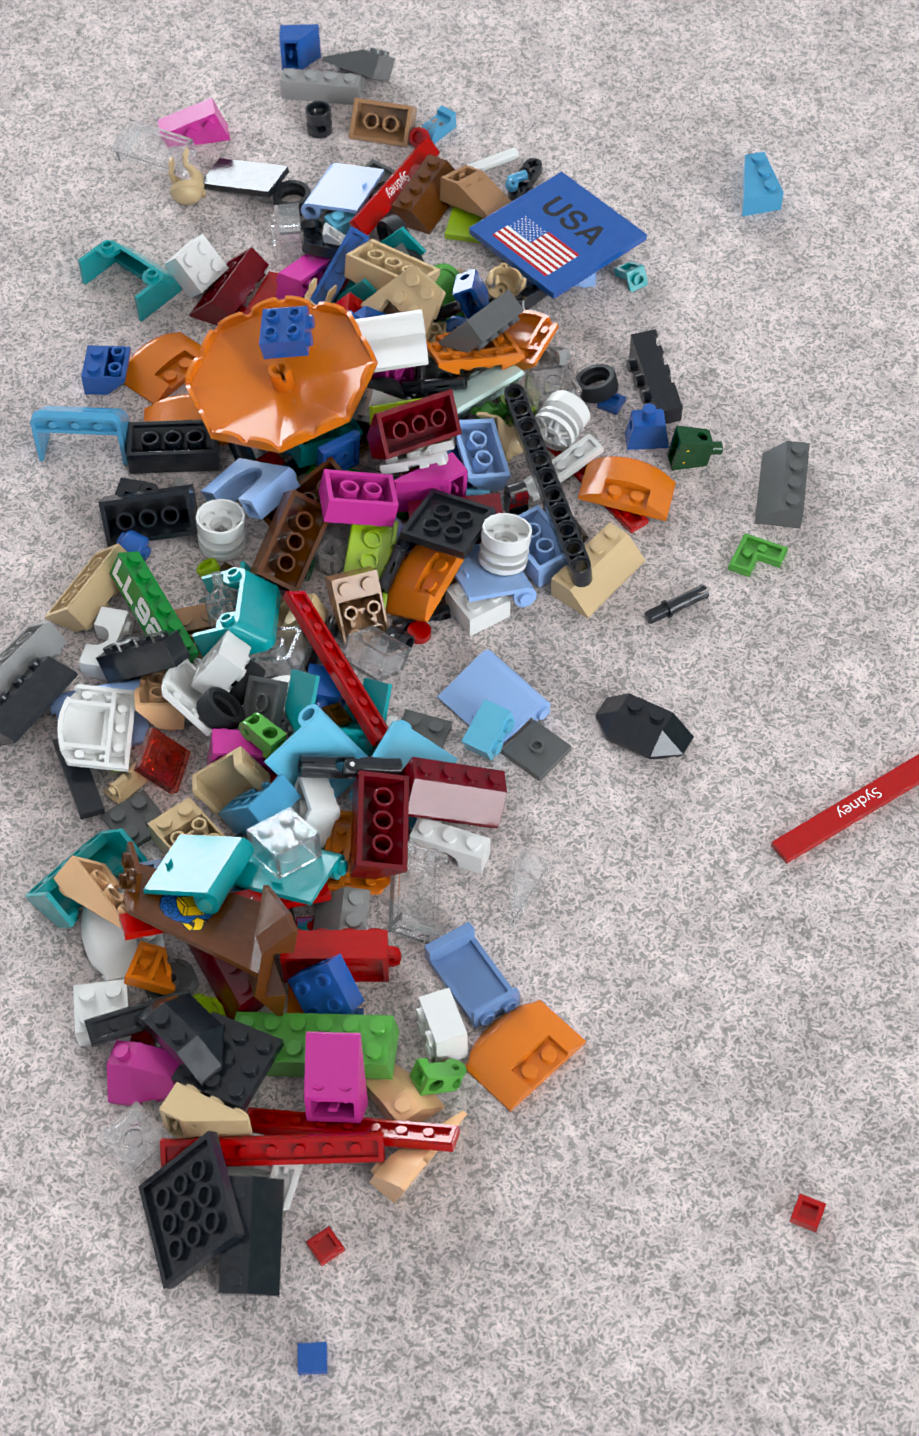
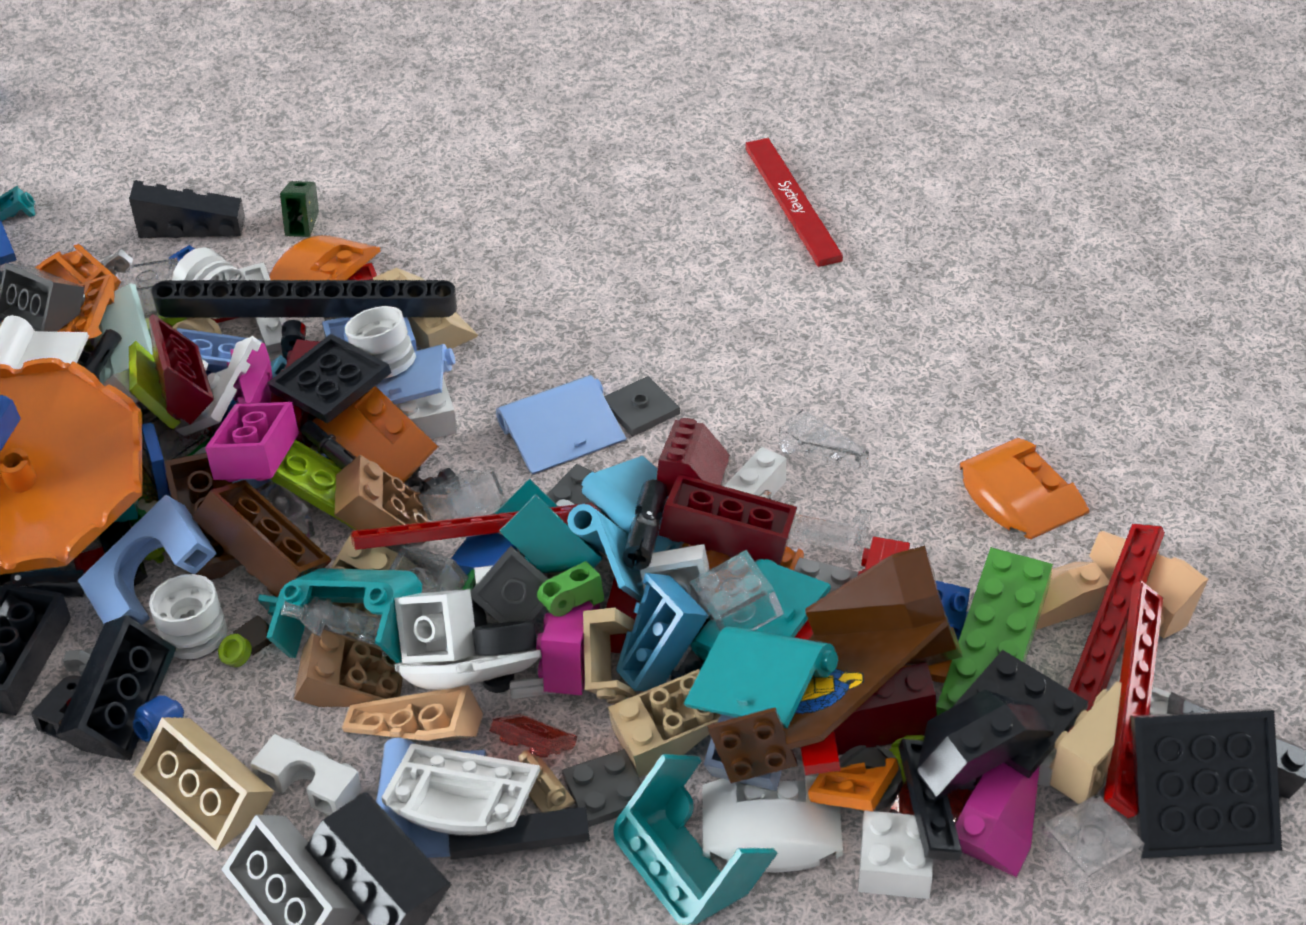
camera: 75 degrees left, 10 degrees down
light nougat wedge [54,855,128,928] -> none
black wedge [96,630,190,683] -> none
green brick [110,551,199,671] -> none
dark pink slope [304,1031,368,1123] -> none
red tile [306,1226,345,1267] -> none
red tile [407,621,431,644] -> none
bright green leg [409,1058,467,1096] -> none
white brick [416,988,468,1063] -> none
medium blue panel [424,922,520,1029] -> none
medium azure brick [461,699,515,760] -> none
black tyre [575,364,619,403] -> none
black wedge [595,693,694,759] -> none
blue torso [625,403,669,450] -> none
black axle [644,584,709,624] -> none
bright green tile [728,533,788,577] -> none
dark grey slope [755,441,810,529] -> none
red plate [789,1194,826,1232] -> none

